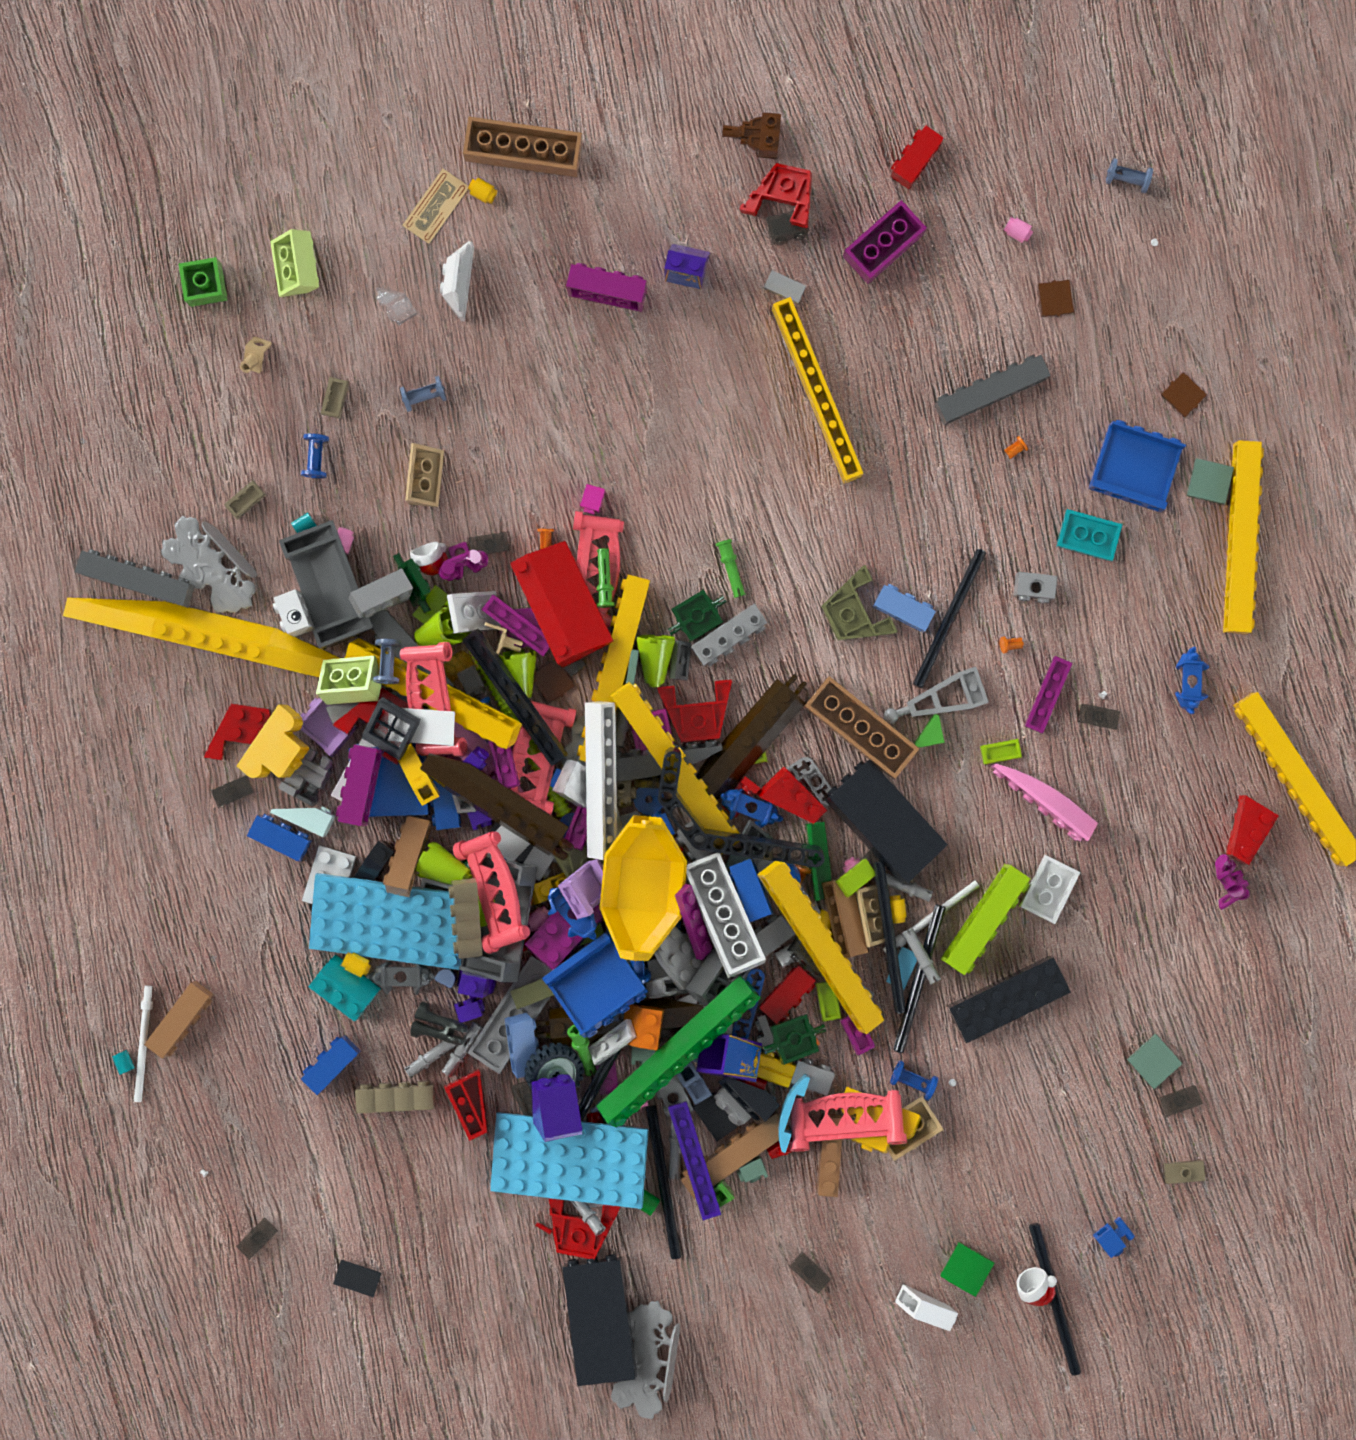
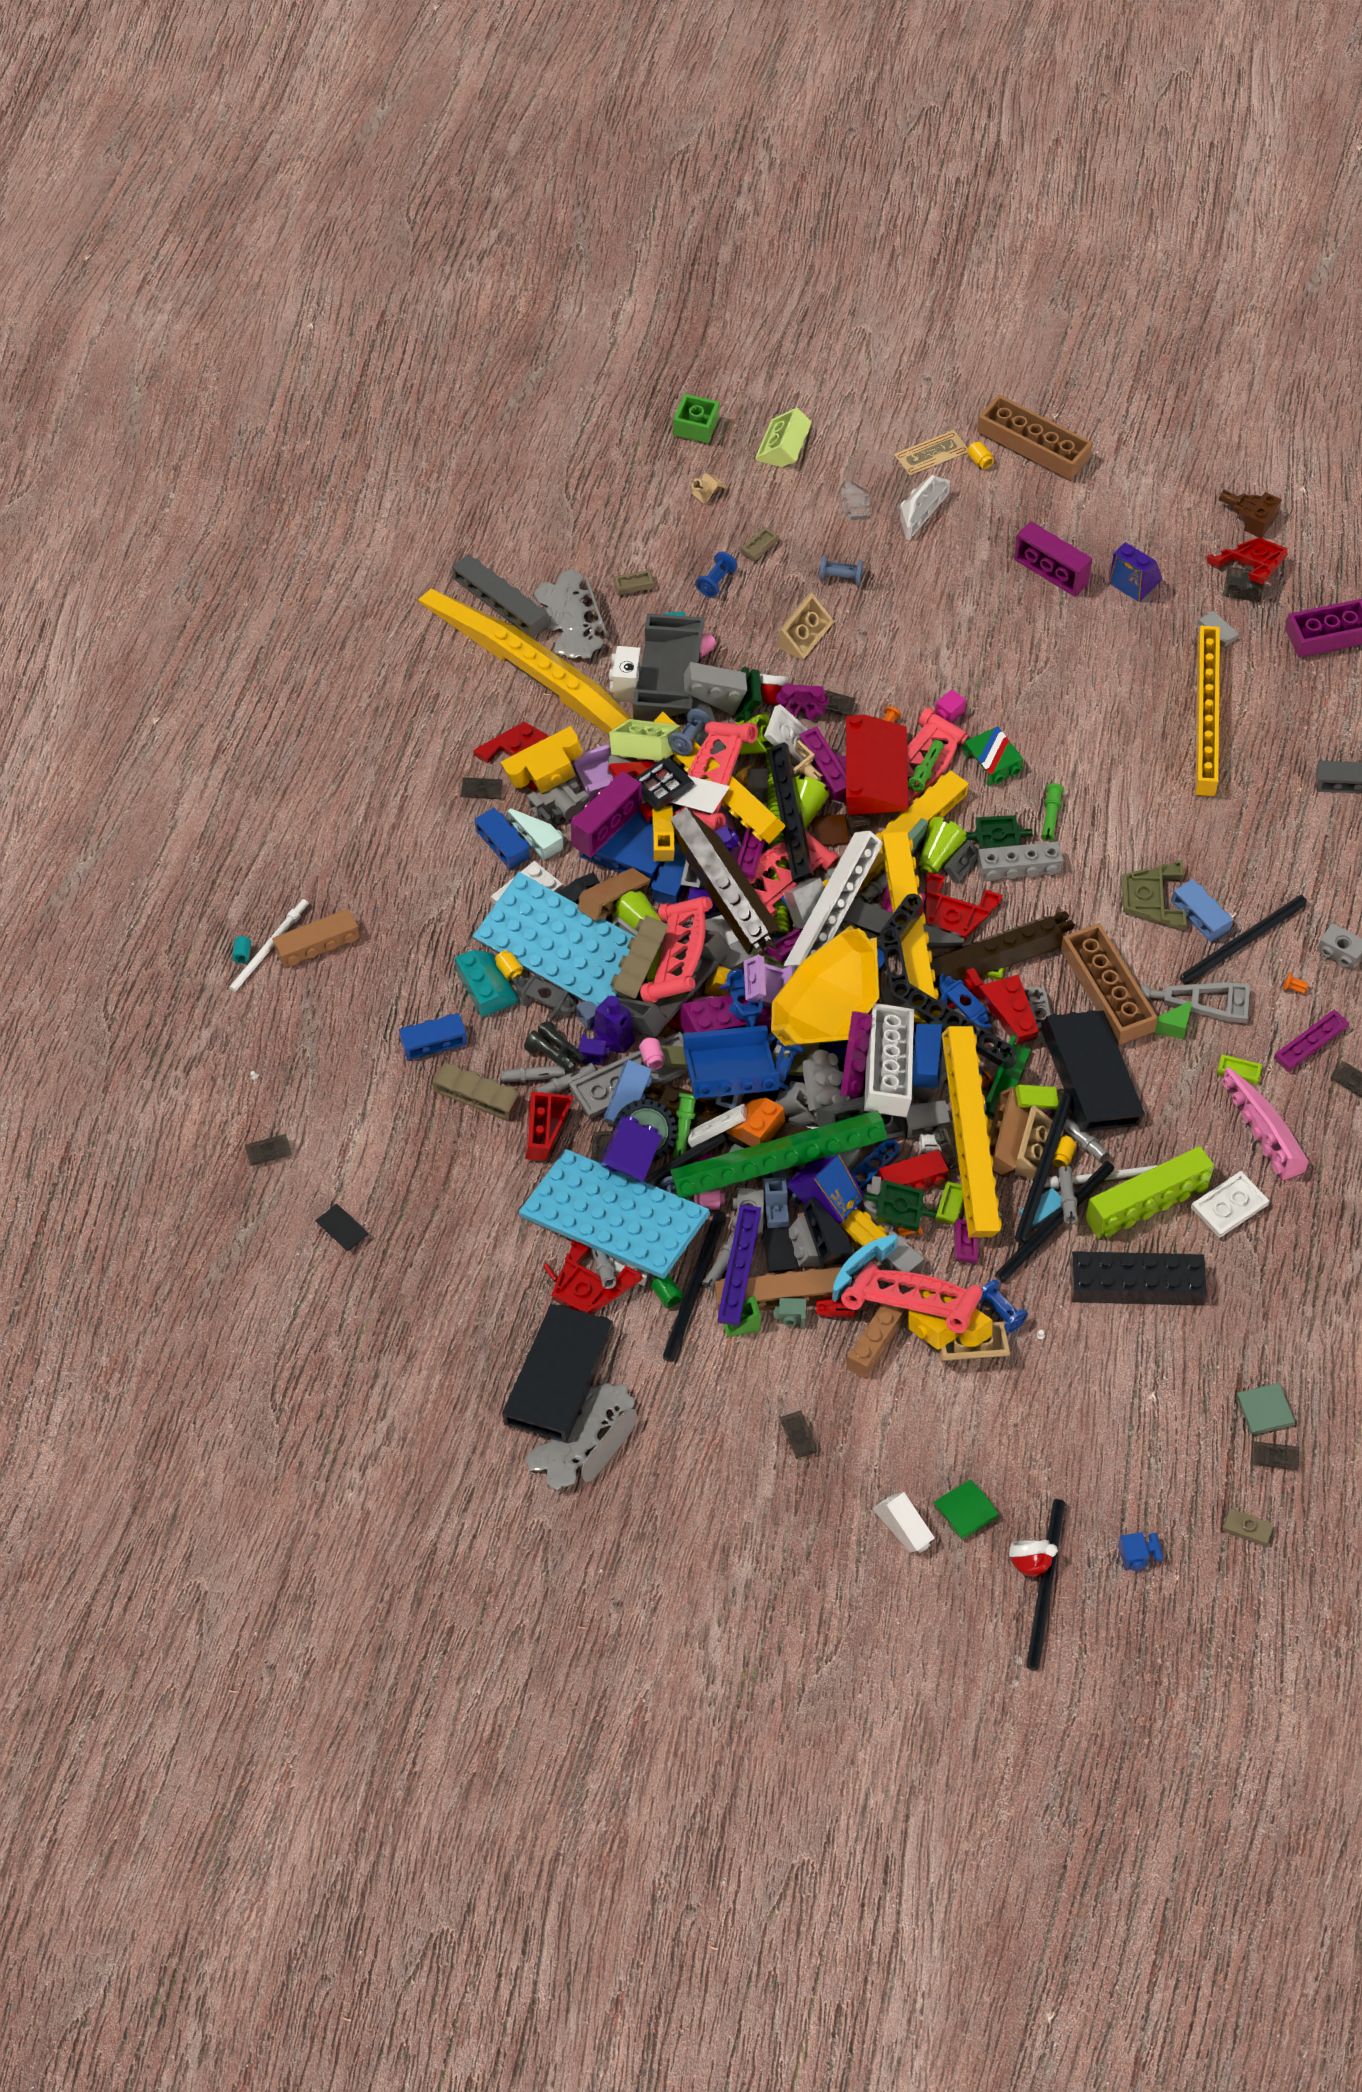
camera: 25 degrees right, 30 degrees down
none -> bright pink brick [639,1037,665,1070]
none -> green panel [963,726,1023,787]

